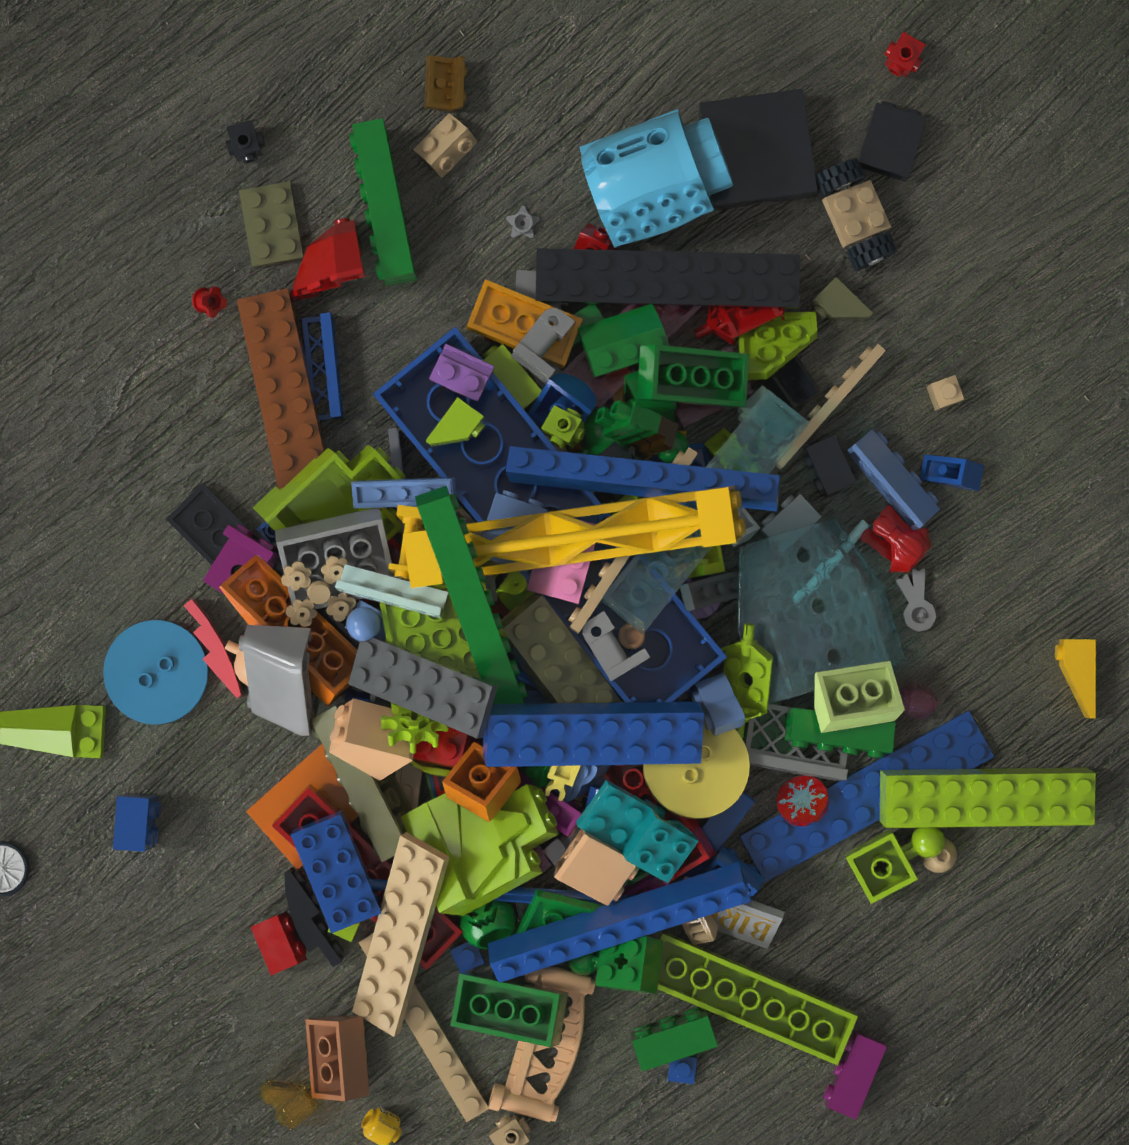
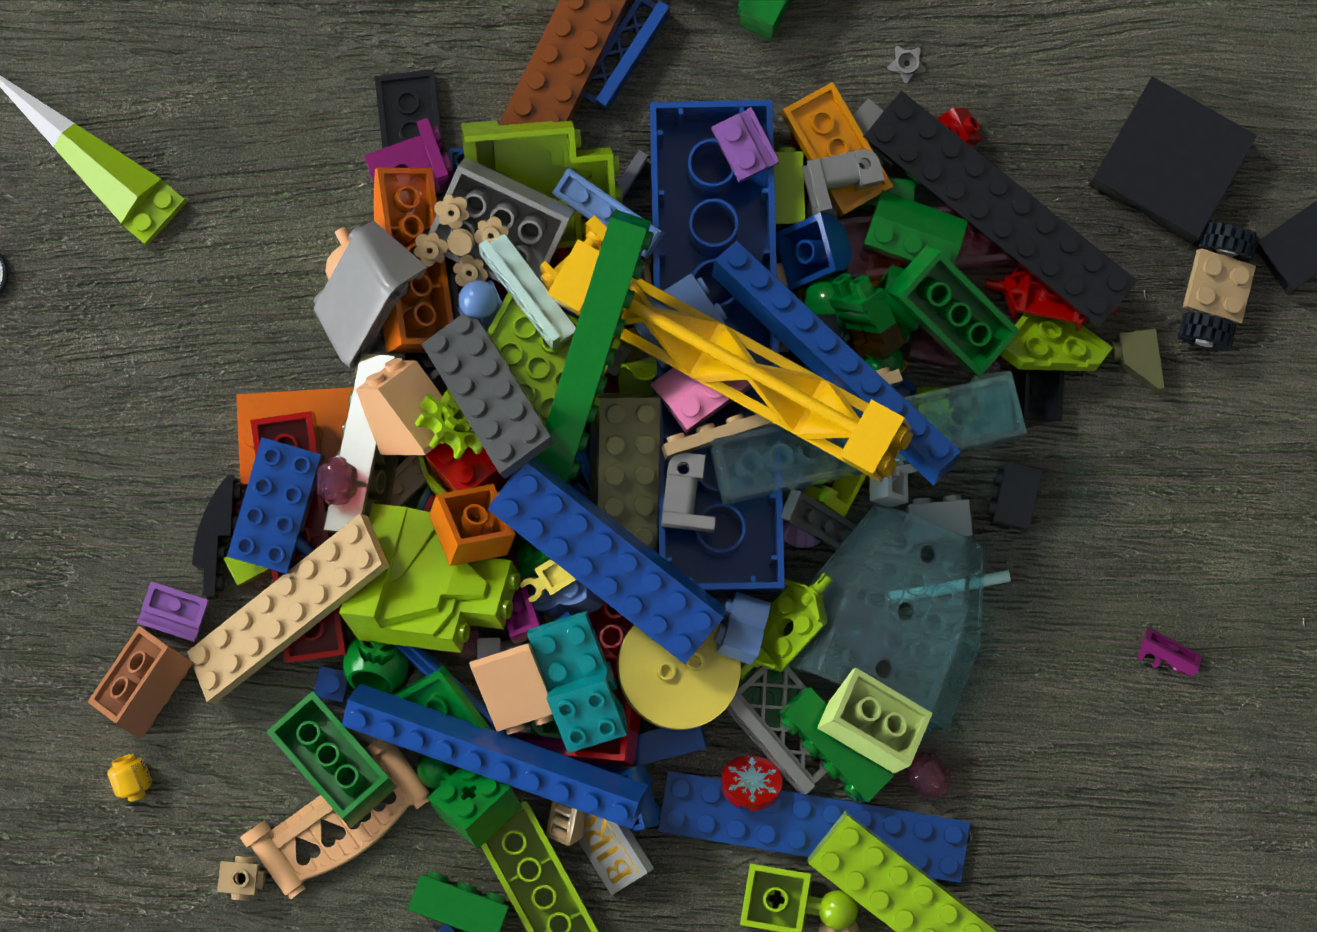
camera: 30 degrees right, 5 degrees down
dark azure plate [103,620,209,725] -> none
blue brick [113,793,161,852] -> none
coral slope [184,599,244,698] -> none
red brick [250,911,307,976] -> none
clear yellow slope [259,1080,319,1131] -> none
tan plate [358,932,488,1122] -> none
lime slope [426,397,485,446] -> none
lime brick [541,405,586,449] -> none
medium azure piece [579,109,733,247] -> none
medium nougat tile [618,622,645,649] -> none
tan plate [773,344,886,470] -> none
medium blue slope [845,429,940,530] -> none
red piece [860,505,931,573] -> none
light grey piece [896,569,936,632] -> none
blue slope [919,454,984,491] -> none
tan brick [926,375,964,411] -> none
yellow slope [1055,639,1096,719] -> none
none -> medium lavender plate [137,581,210,643]
none -> clear pink head [317,457,357,505]
none -> magenta plate [1138,627,1202,677]

